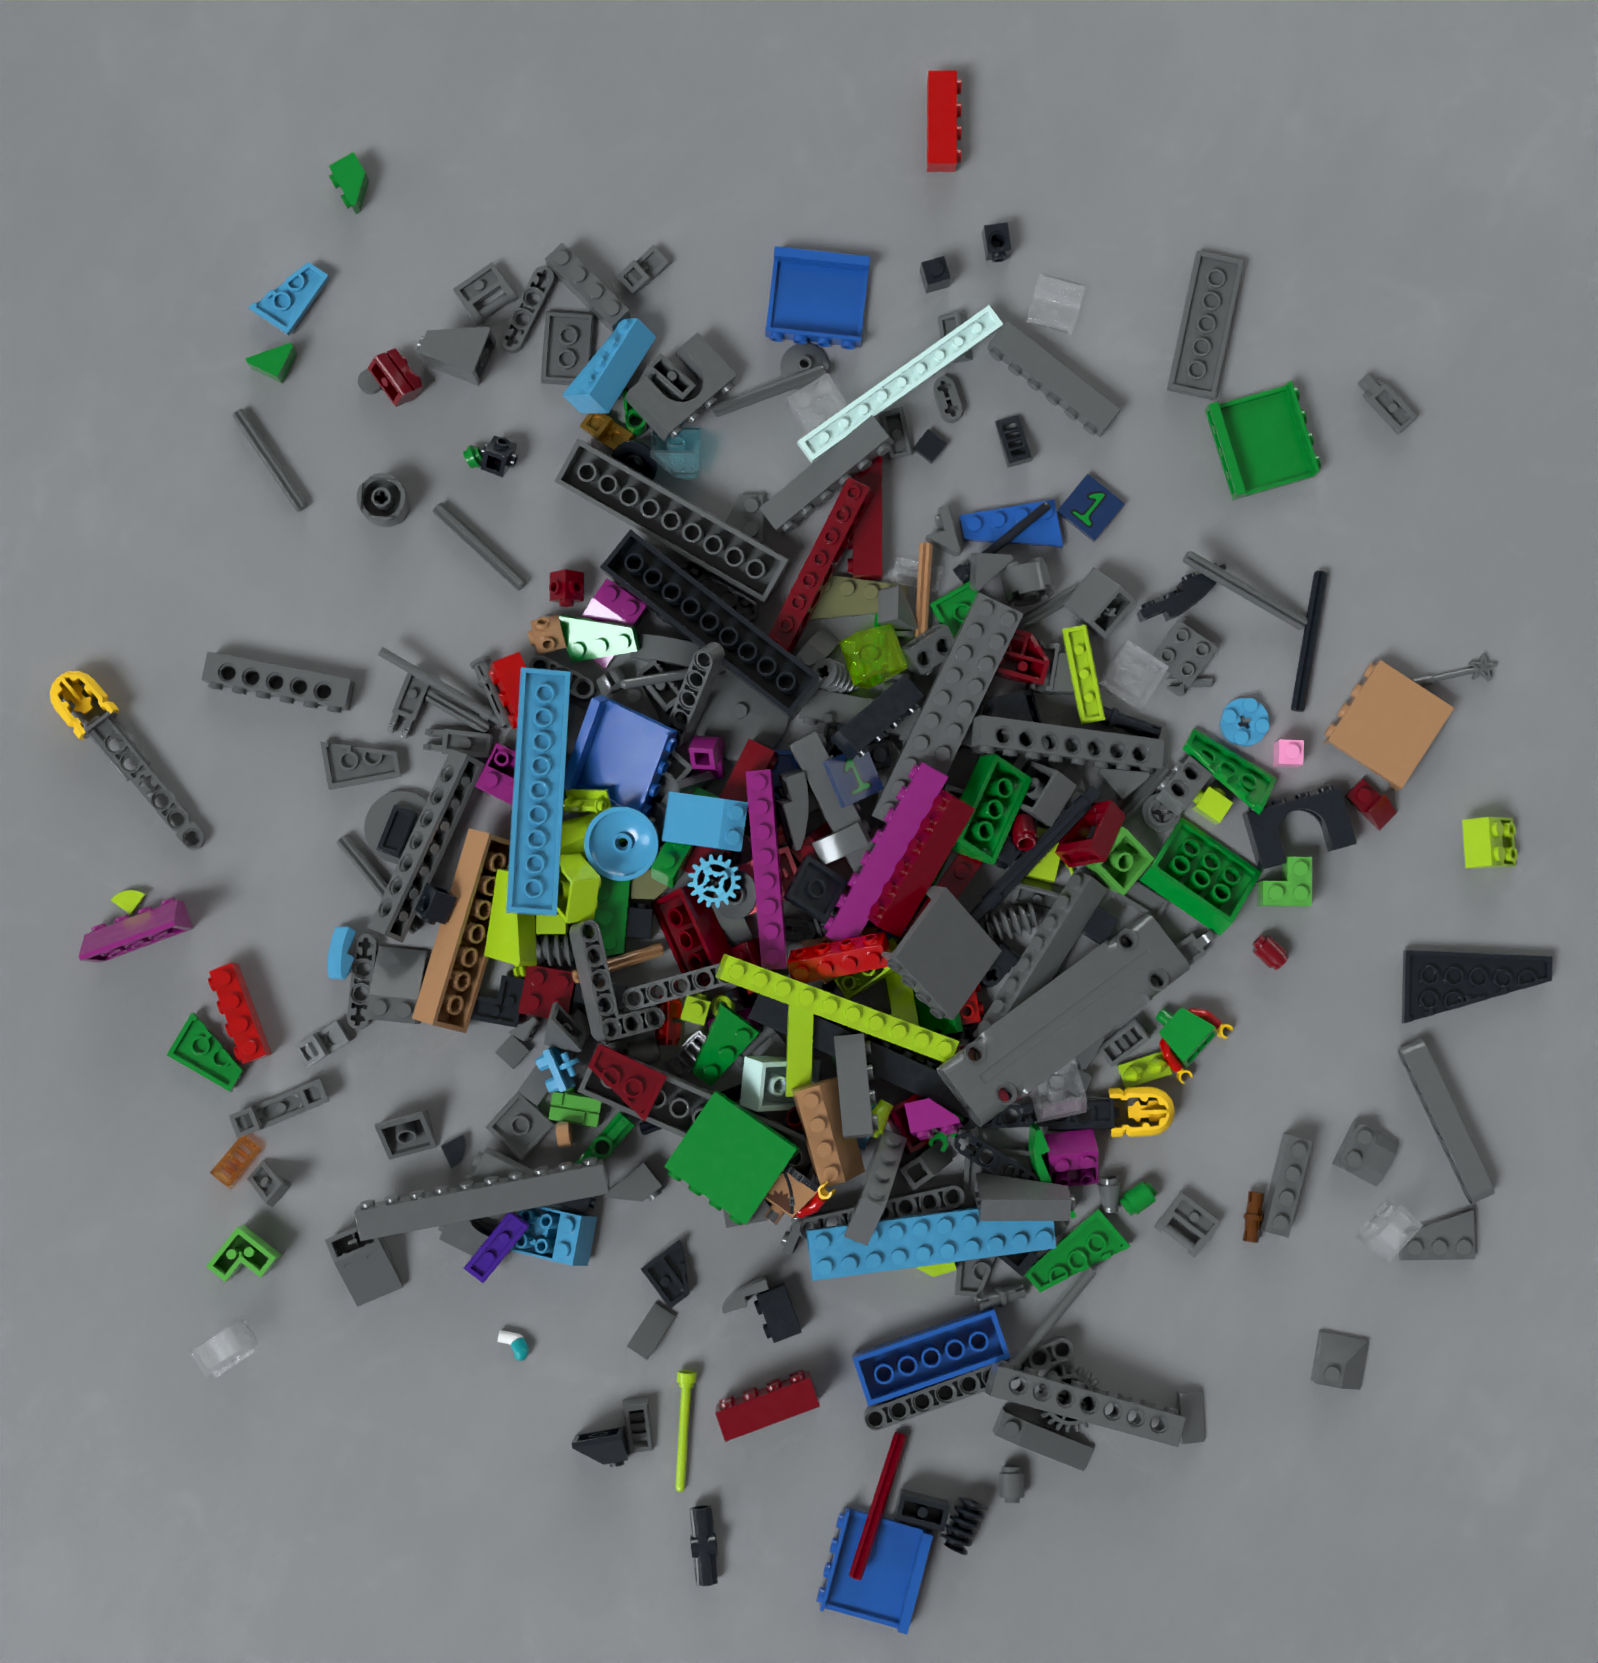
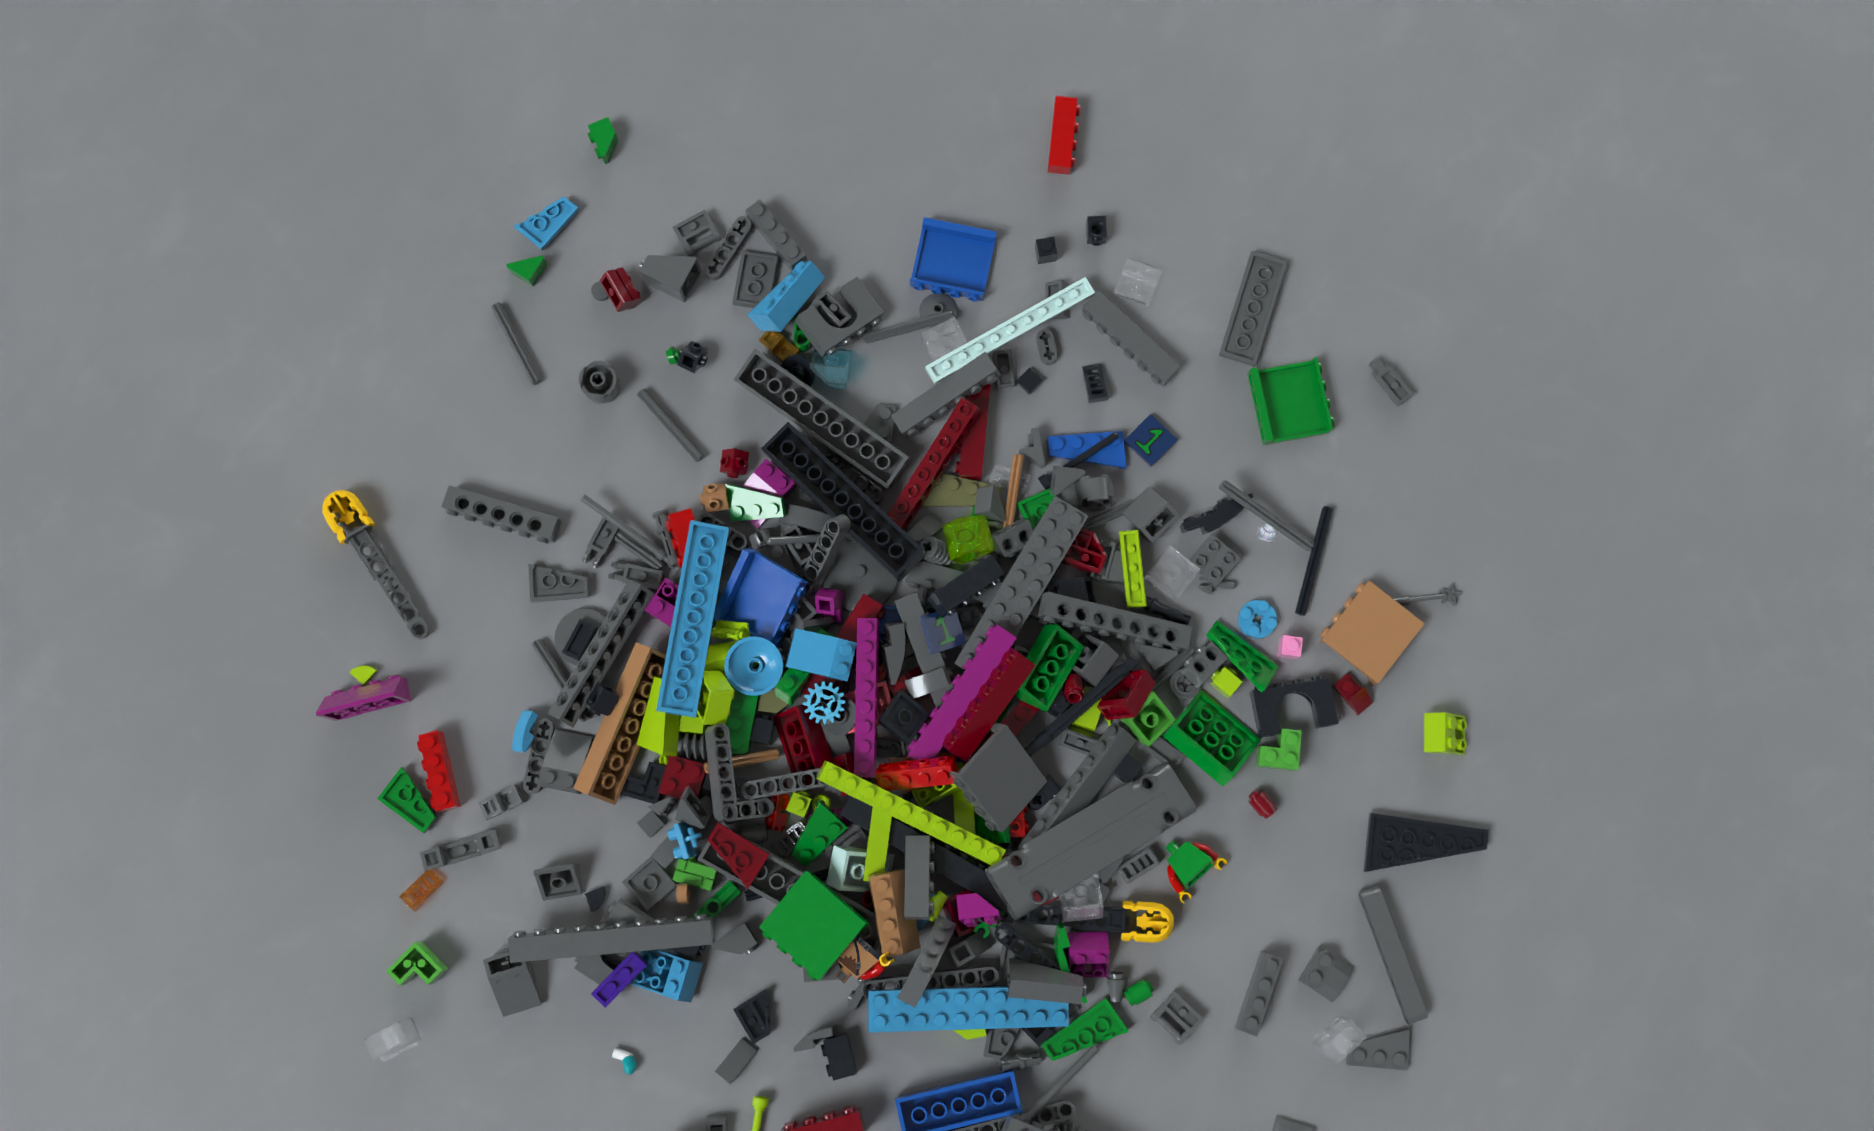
camera: 10 degrees right, 5 degrees down
dark grey slope [247,1160,292,1207] -> none
dark grey slope [617,244,671,295] -> none
black tile [726,986,756,1008] -> none
dark grey piece [984,903,1037,941] -> none
lime tile [1117,1051,1172,1089] -> none
dark grey plate [1175,929,1217,966] -> none
reddish brown pin [1242,1191,1264,1243] -> none
none -> clear tile [1256,522,1278,544]

